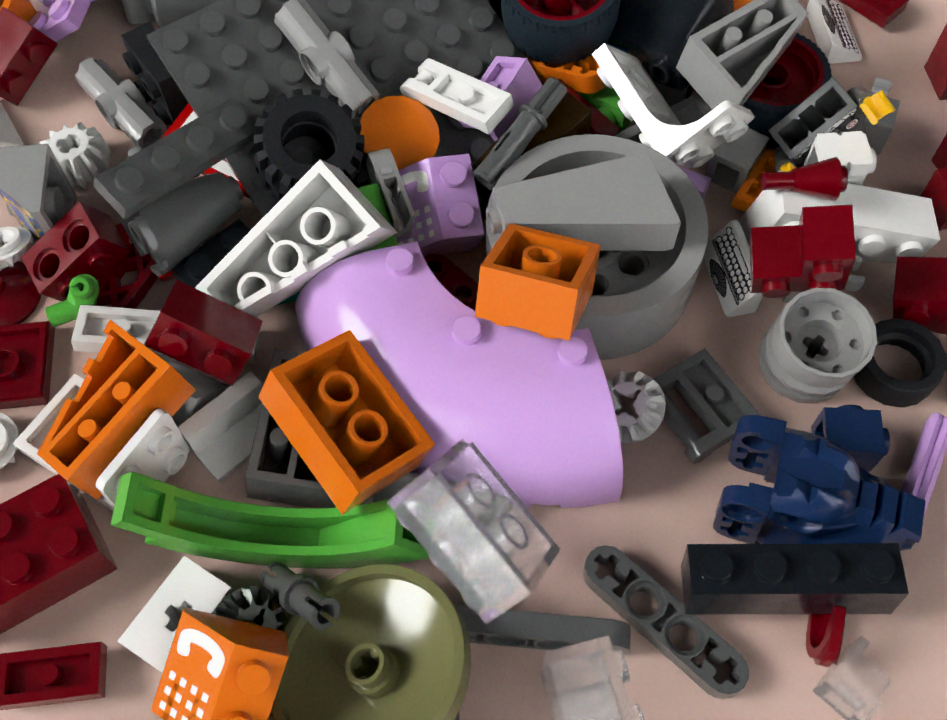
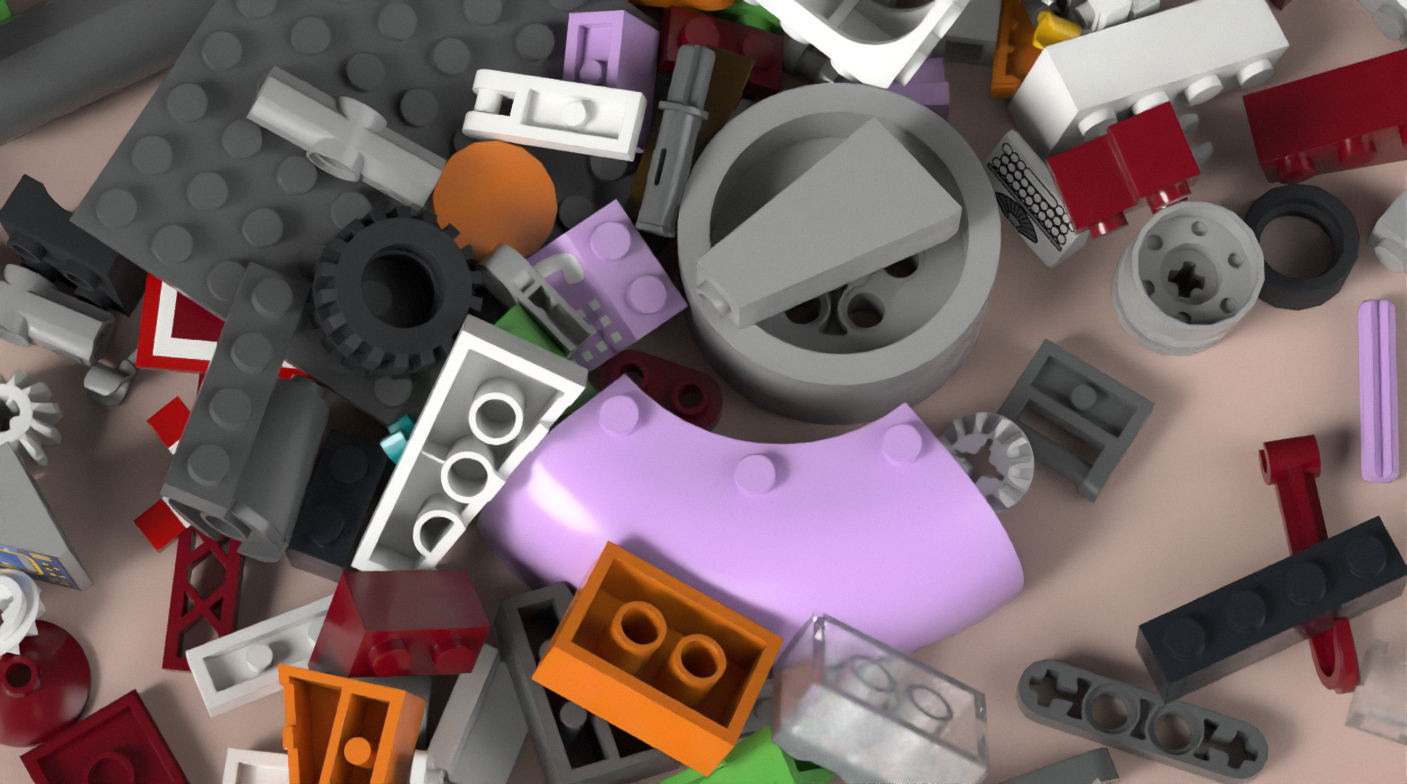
camera: 25 degrees left, 10 degrees up
dark red brick [21,201,130,302] -> none
bright green arm [45,274,100,327] -> none
orange brick [475,223,601,341] -> none
dark blue animal [713,415,926,551] -> none
dark red cone [761,157,848,201] -> none
dark blue brick [811,405,890,472] -> none

